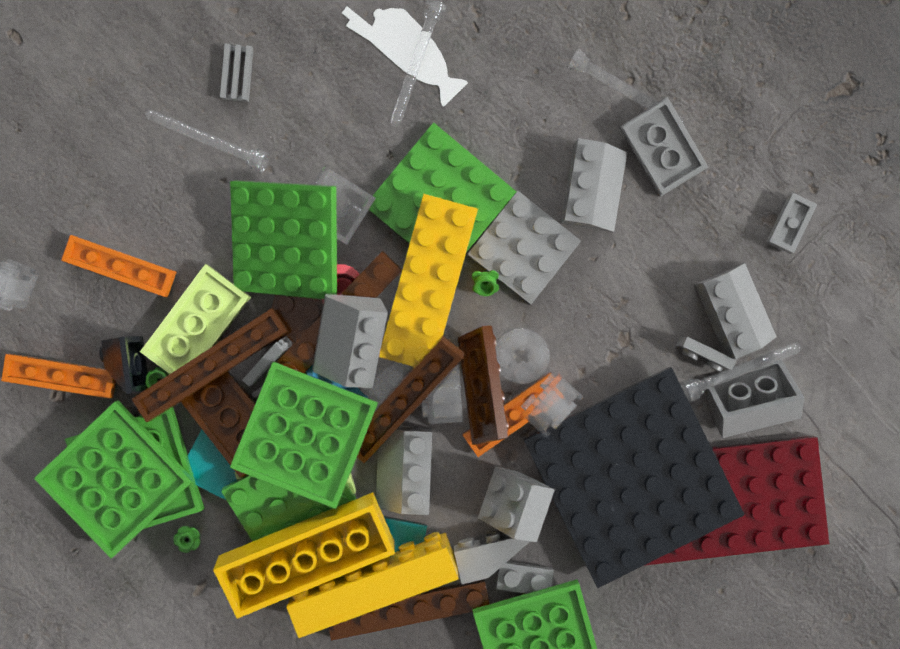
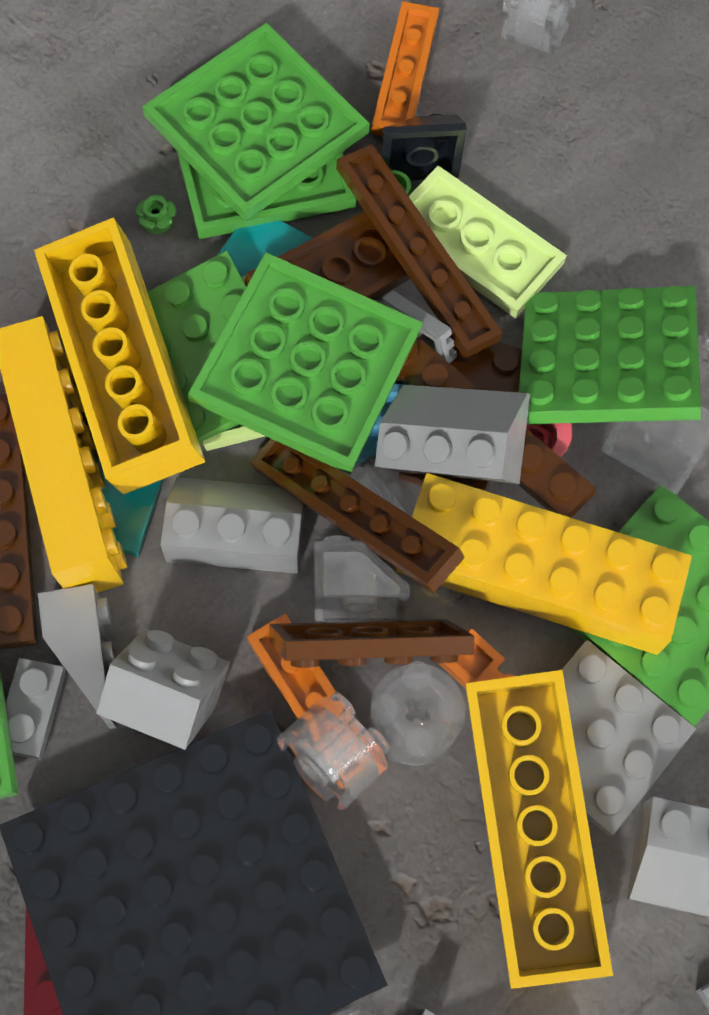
camera: 90 degrees right, 20 degrees down
orange plate [61,235,176,297] -> none
bright green plate [472,270,499,296] -> none
none -> orange plate [439,628,514,689]
none -> yellow brick [466,670,613,989]

